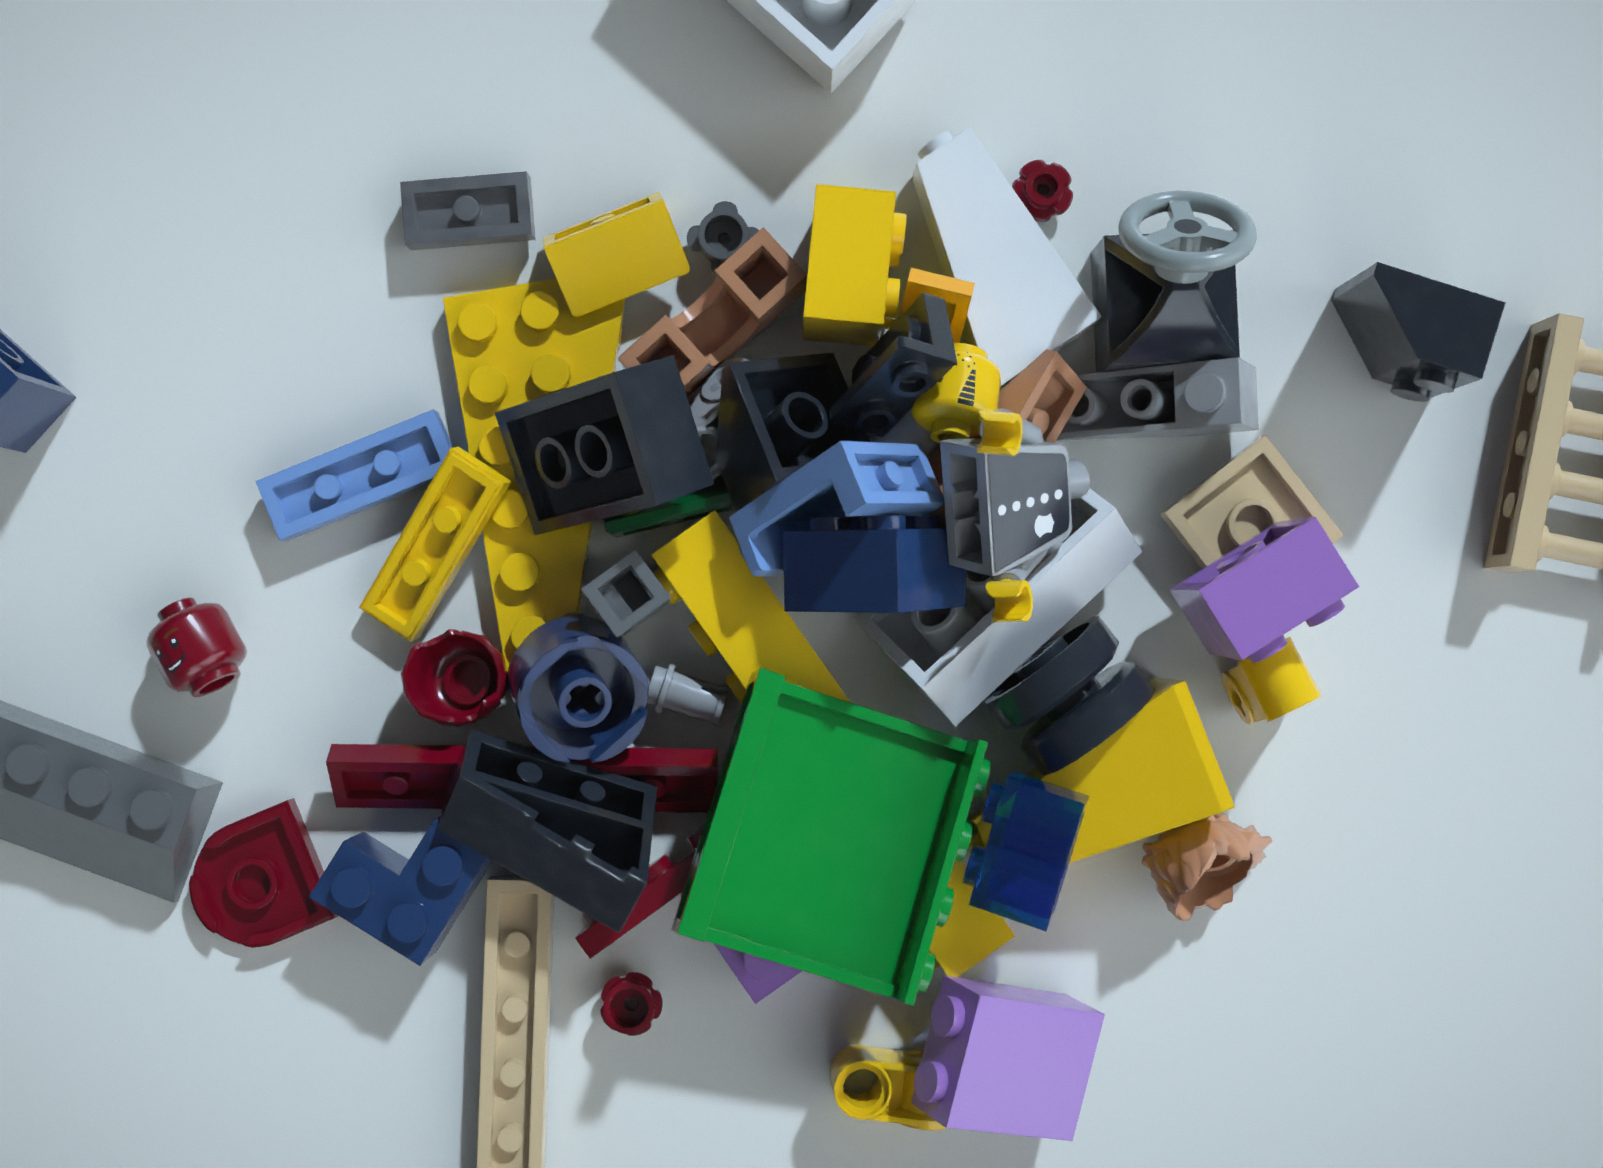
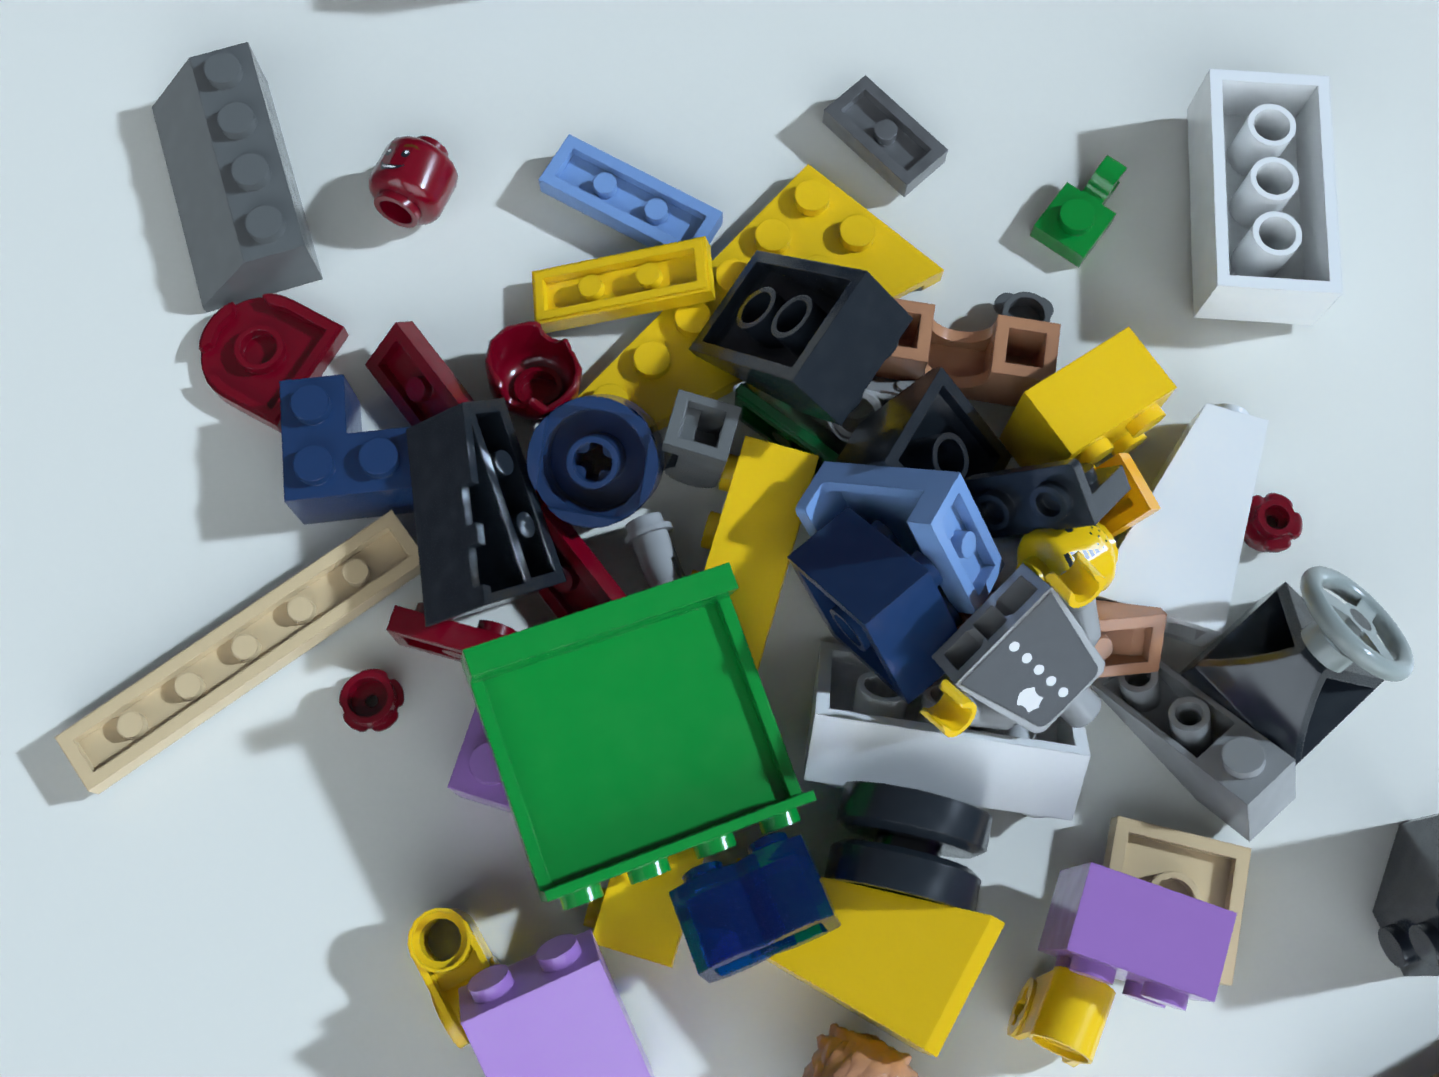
camera: 55 degrees right, 15 degrees down
yellow panel [543,191,690,317] -> none
none -> green plate [1030,155,1127,268]

